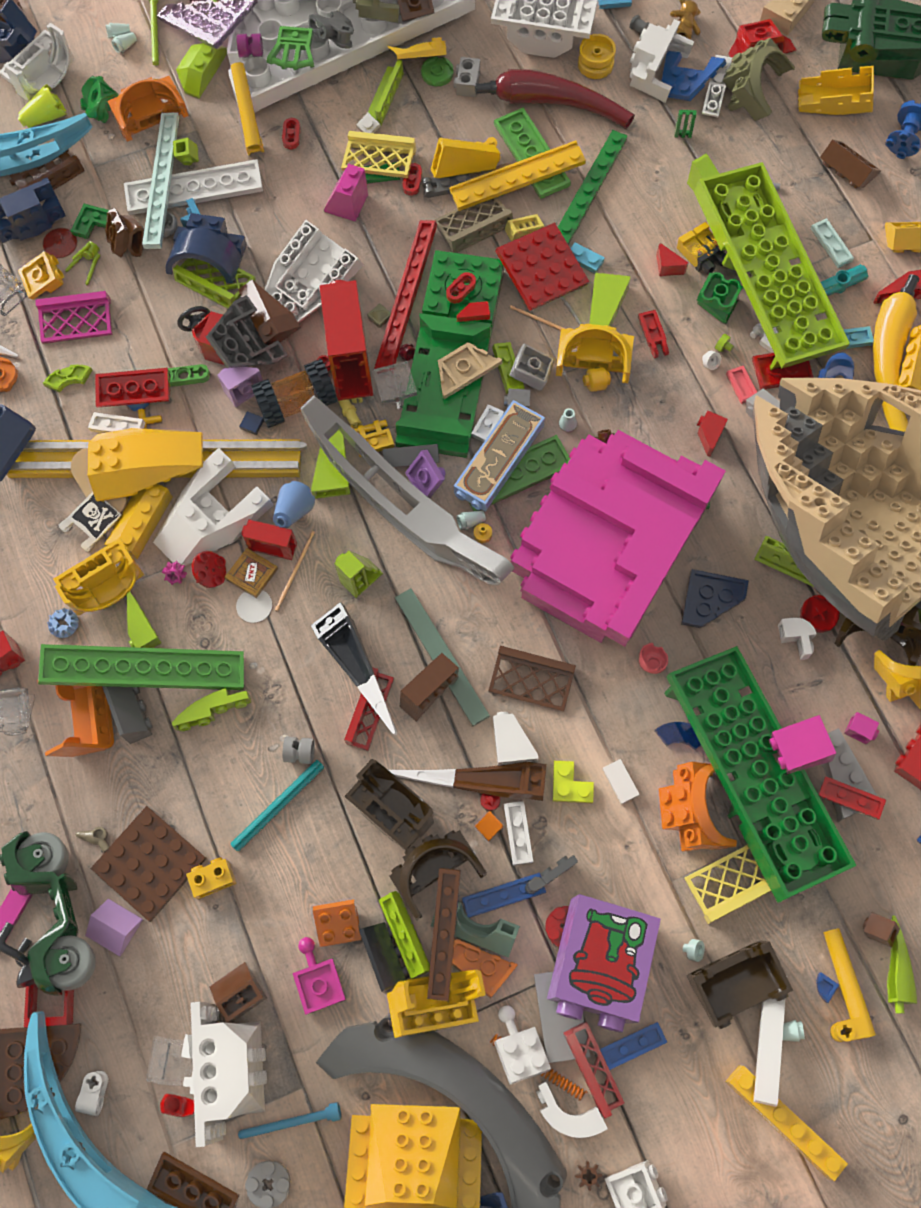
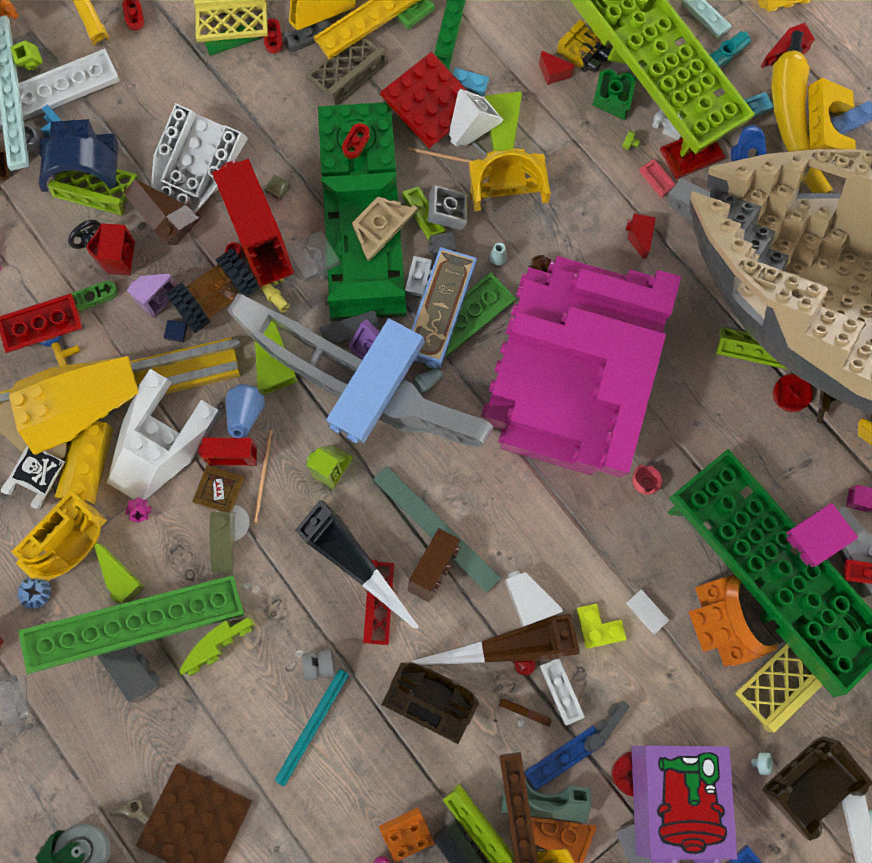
camera: 20 degrees left, 5 degrees up
orange windscreen [37,680,114,757] -> none
white plate [88,412,145,433] -> none
yellow brick [186,857,237,900] -> none
red plate [191,551,227,588] -> none
dark grey wedge [206,295,289,368] -> none
dark pink slope [324,164,368,222] -> none
yellow plate [354,419,395,457] -> none
red plate [374,220,437,373] -> none
dark brown piece [389,830,487,921] -> none
dark red plate [399,343,415,361] -> none
red tile [457,301,490,322] -> none
yellow tile [474,523,492,543] -> none
orange slope [475,811,503,842] -> none
reddish brown fence [488,645,576,712] -> none
light yellow slope [505,214,545,241] -> none
yellow head [583,367,611,392] -> none
red hinge [638,310,669,358] -> none
clear blue tile [654,722,701,750] -> none
dark blue plate [681,569,749,628] -> none
white tile [702,351,722,370] -> none
white brick [778,618,816,660] -> none
none -> olive slope [209,512,236,573]
none -> light blue brick [326,318,425,444]
none -> white slope [449,89,503,147]
none -> reddish brown tile [499,699,552,727]

